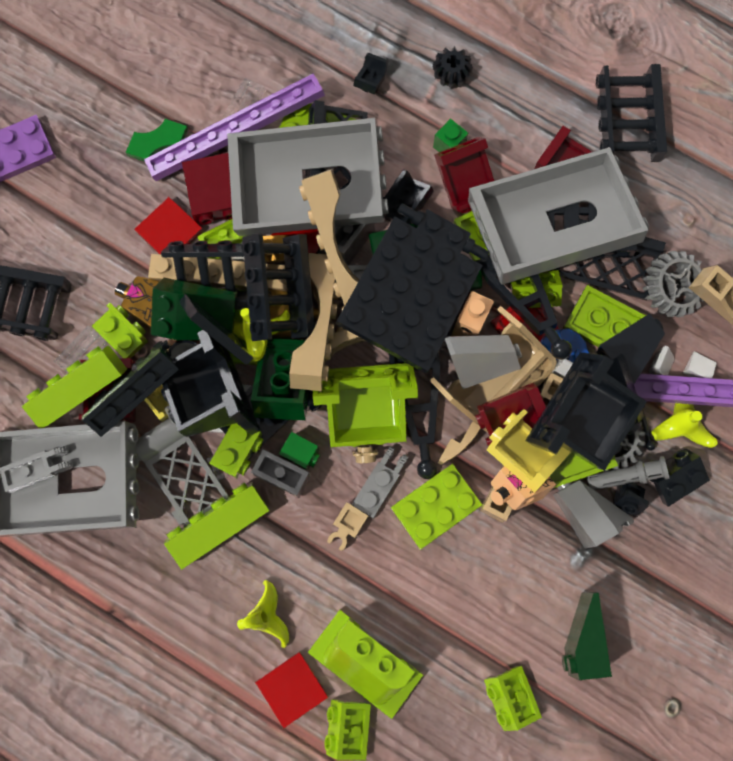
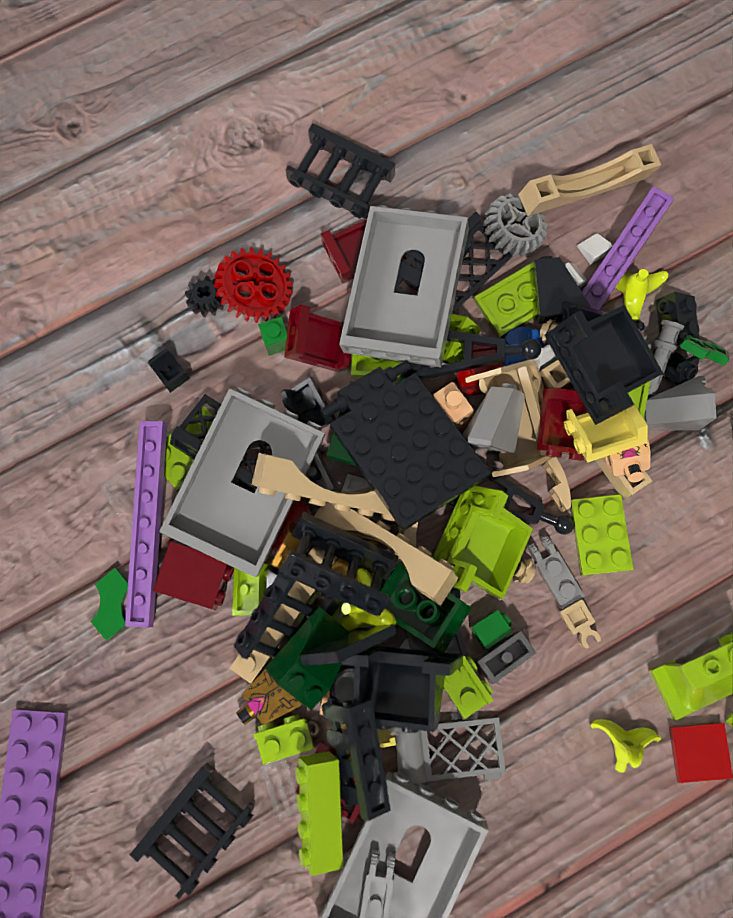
camera: 60 degrees left, 0 degrees up
red tile [134,197,203,255] -> none
lime brick [164,482,269,570] -> none
none -> red gear [214,247,293,323]
none -> green tile [680,334,730,366]

